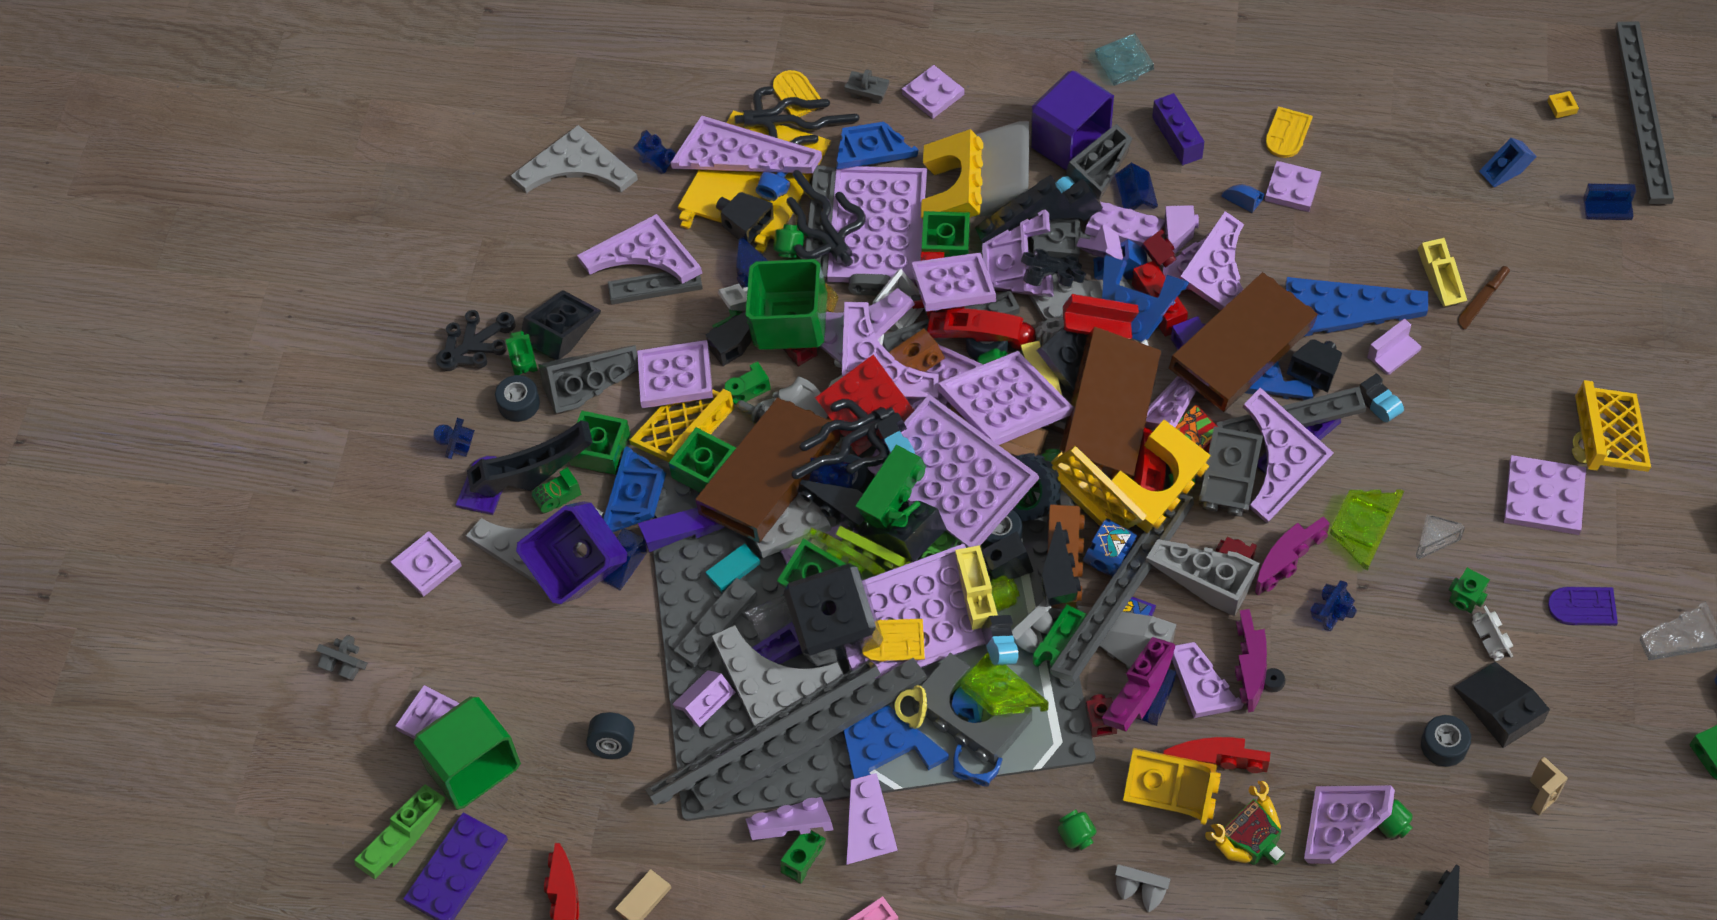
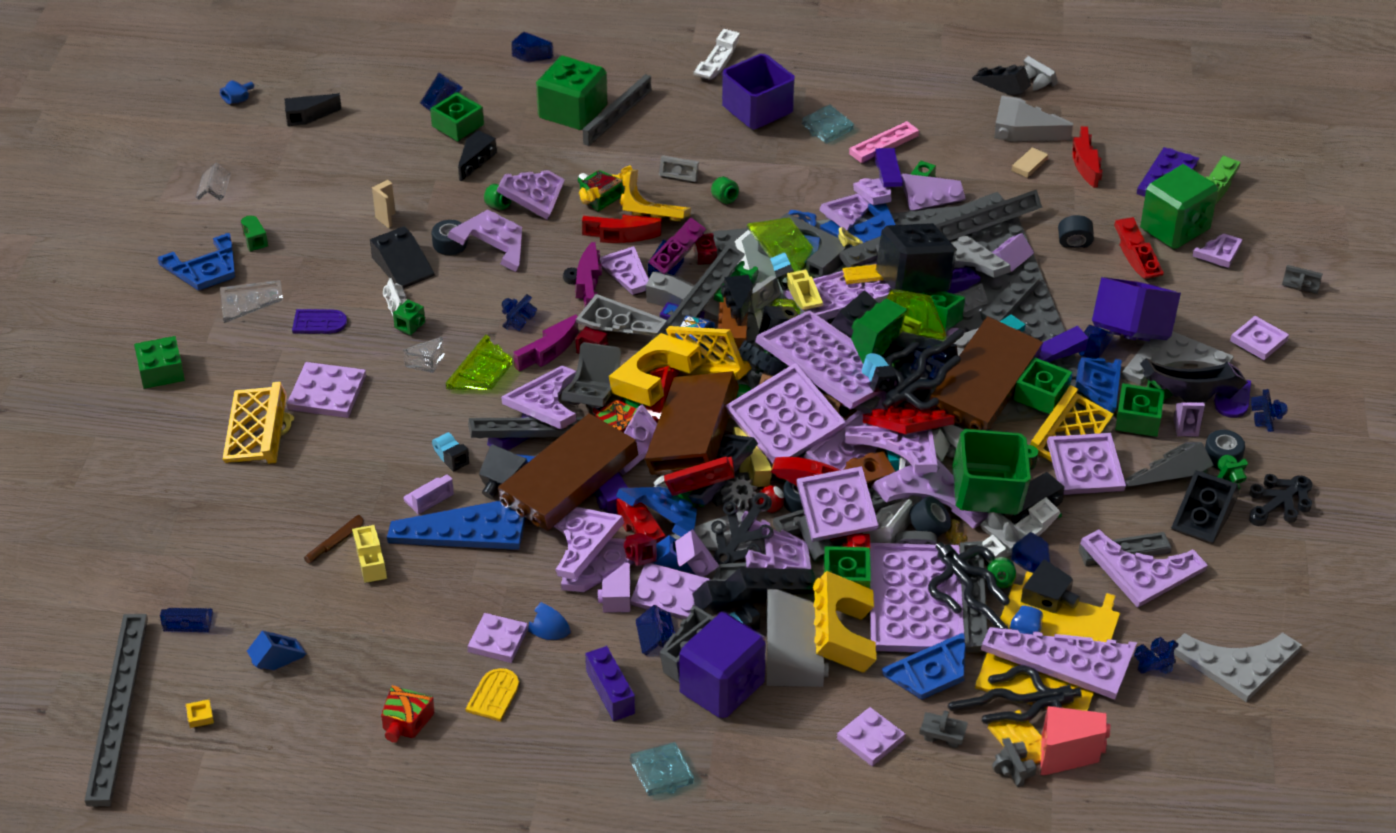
camera: 175 degrees right, 15 degrees down
green hand [889,501,921,527] -> none
none -> red torso [381,685,435,743]
none -> lavender wing [448,210,522,272]
none -> lavender wing [819,194,870,231]
none -> dark purple slope [875,148,903,187]
none -> black wheel [909,496,951,537]
none -> dark grey hips [992,737,1036,787]
none -> coral slope [1040,706,1110,775]
none -> red slope [1114,217,1164,279]
none -> lavender slope [1174,403,1205,436]

